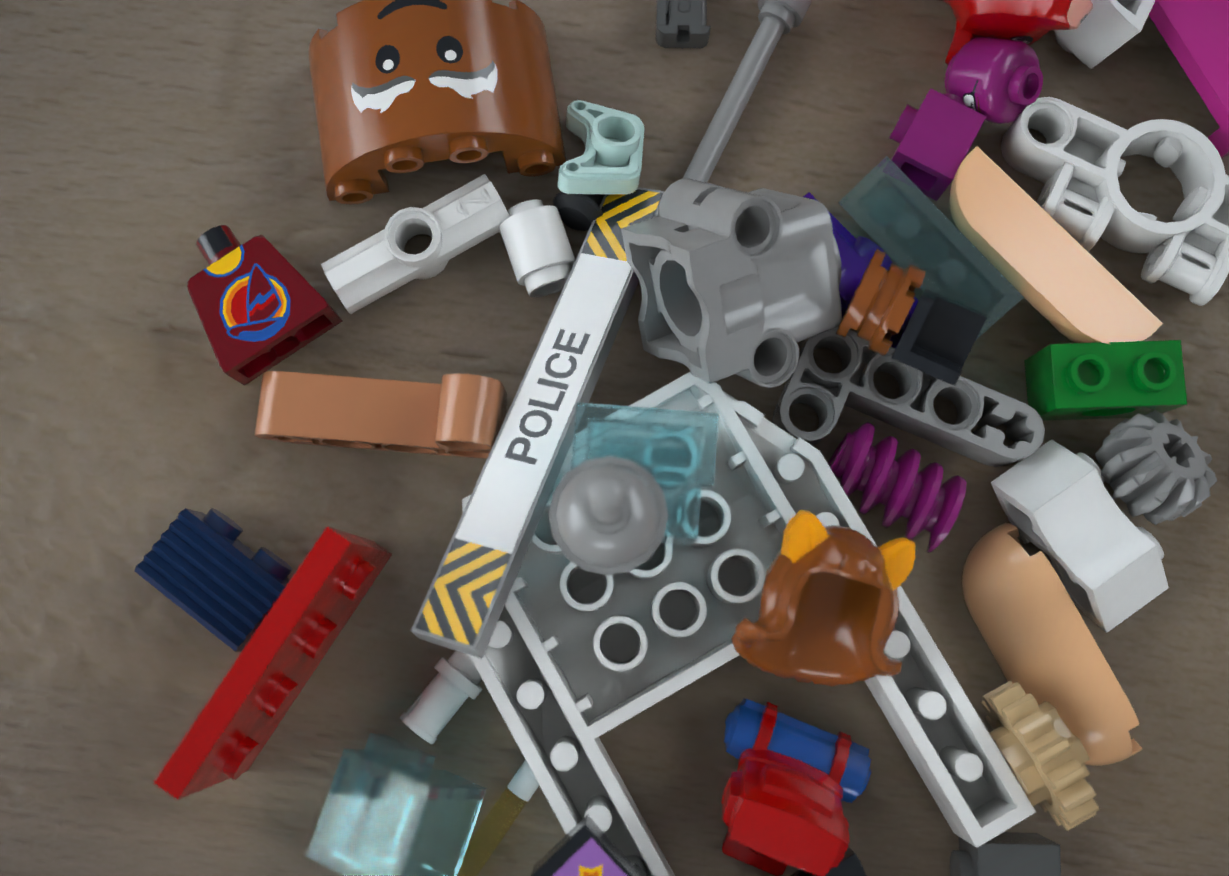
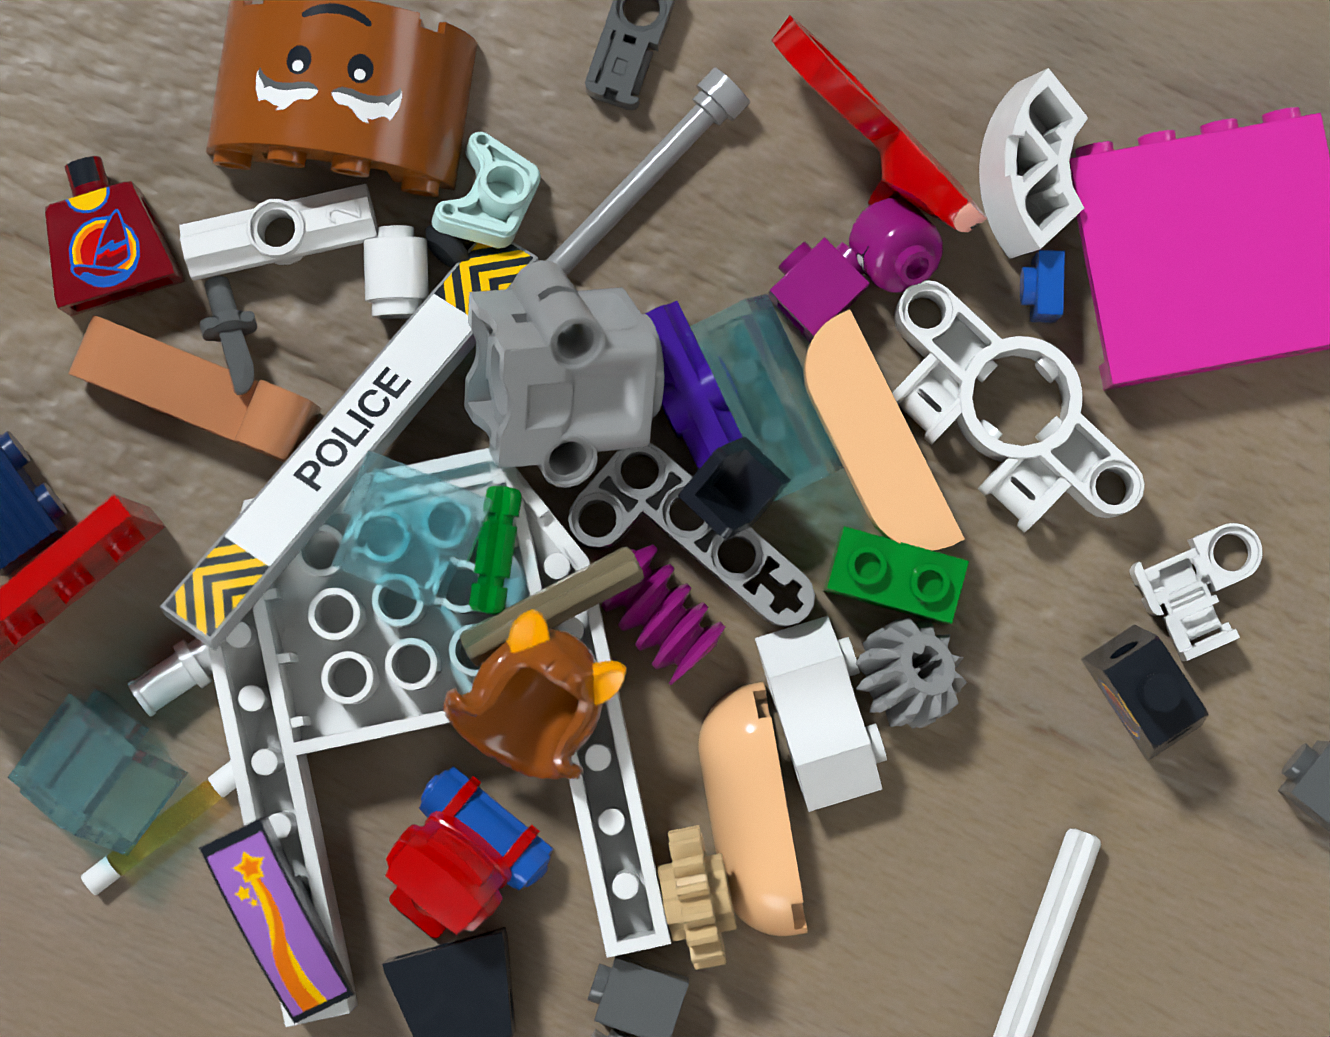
camera: 20 degrees right, 5 degrees up
light grey piece [549,456,668,575] -> none
dark orange wheel [836,249,926,356] -> none
none -> dark grey piece [200,276,257,395]
none -> dark tan axle [460,547,644,666]
none -> green axle [469,485,522,615]
none -> blue plate [1020,250,1065,323]

